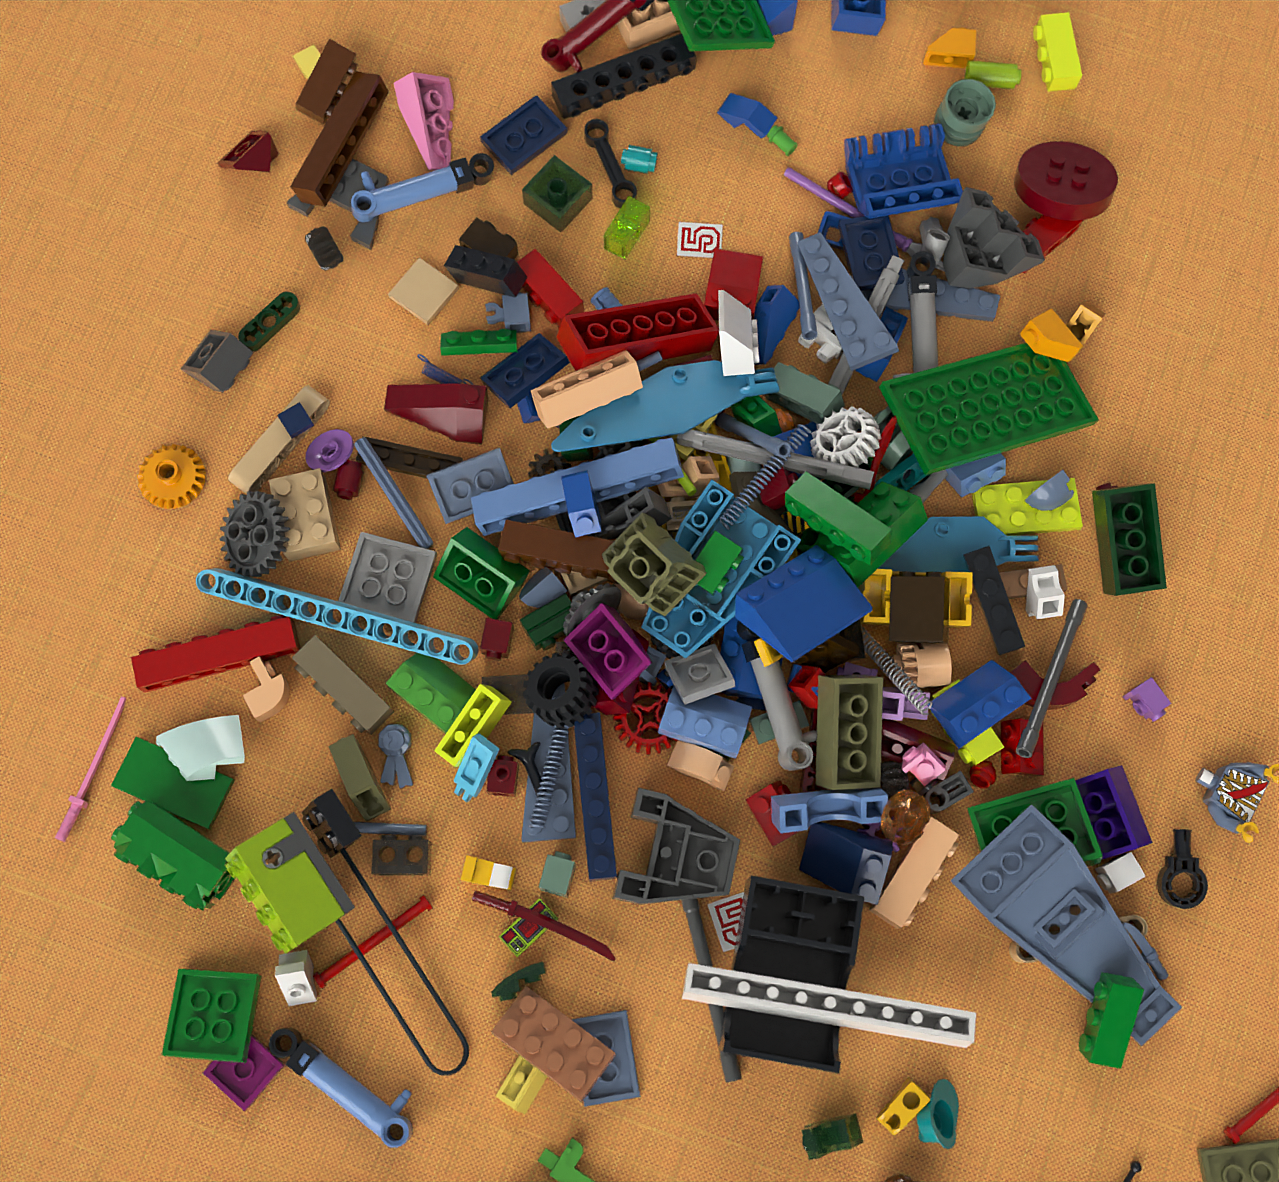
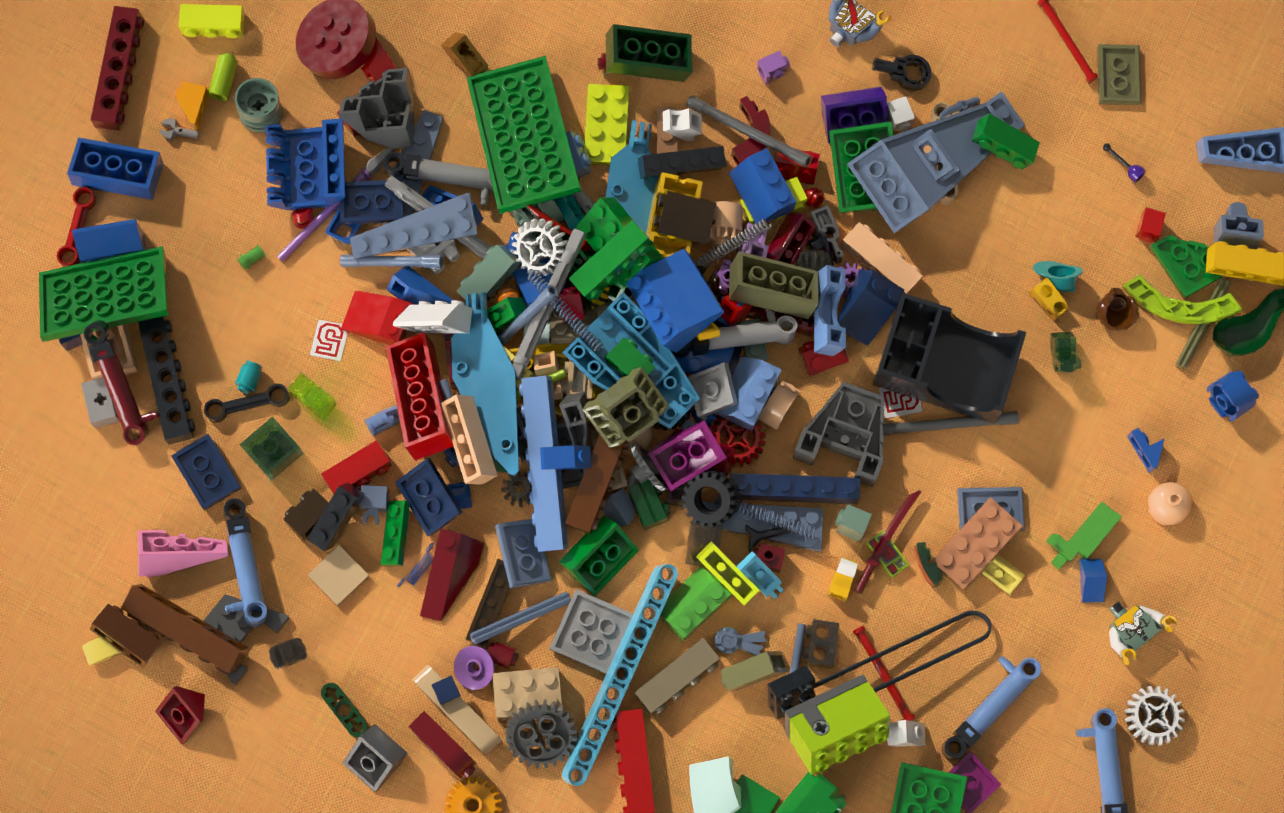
camera: 80 degrees left, 0 degrees up
light nougat brick [243,657,290,723] -> none
dark red brick [480,618,514,661] -> none
white brick [682,963,976,1048] -> none
blue slope [717,93,777,139] -> none
clear orange piece [881,790,930,846] -> none
bright pink bracket [901,743,946,786] -> none
light grey piece [919,217,950,262] -> none
light orange slope [1020,308,1084,362] -> none
sand blue brick [1024,470,1074,511] -> none
none -> light grey bar [159,118,200,141]
none -> dark red window [408,711,476,779]

